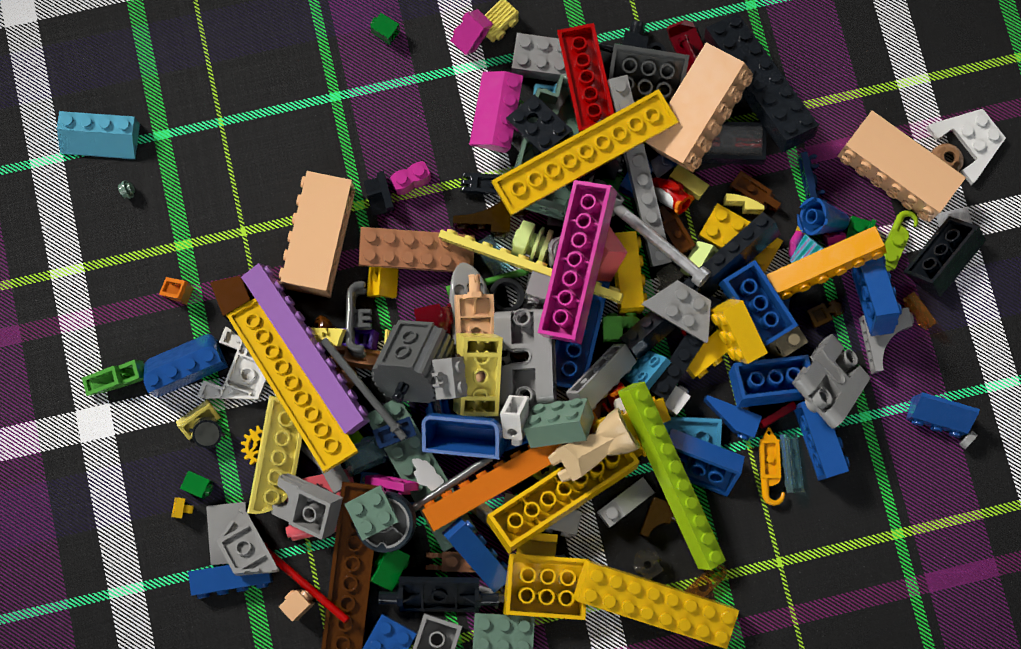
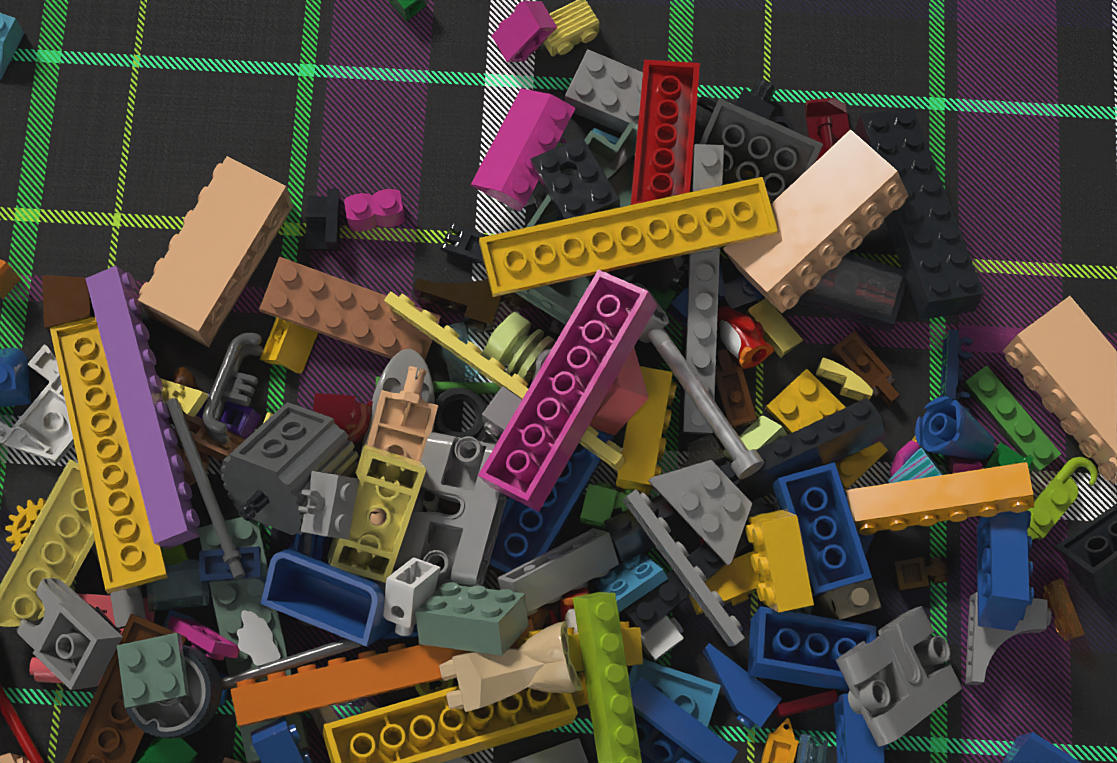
camera: 15 degrees right, 5 degrees down
none -> light grey plate [623,490,744,646]
none -> bright green plate [963,366,1061,473]

